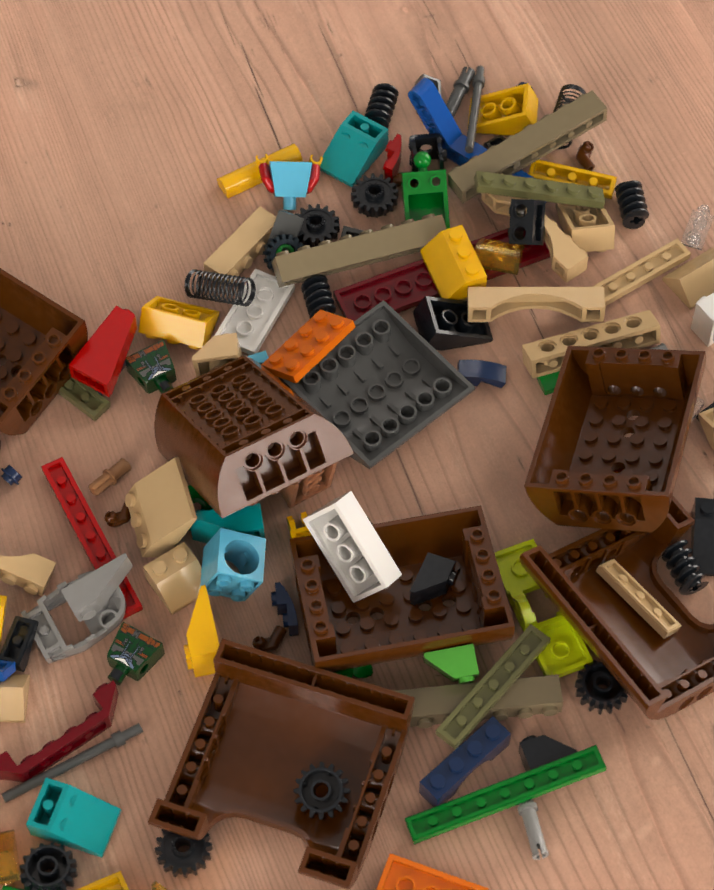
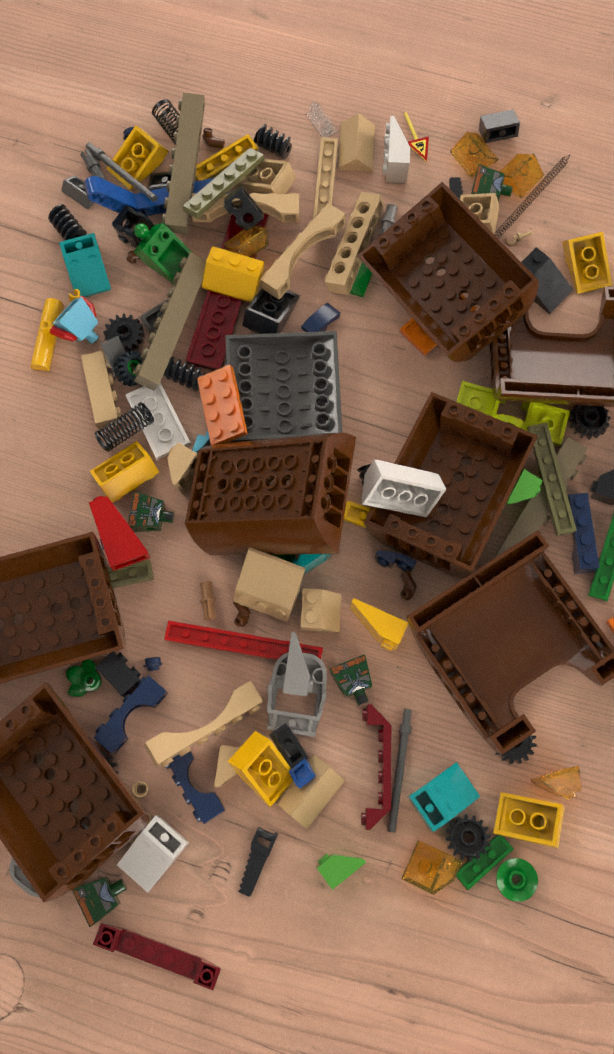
camera: 55 degrees left, 15 degrees up
medium azure brick [200,528,266,602] -> none
black gear [293,762,351,820] -> none
black gear [351,173,399,218] -> none
red slope [383,133,402,183] -> none
black slope [410,552,458,605] -> none
tan tile [596,559,681,639] -> none
black piece [662,540,709,595] -> none

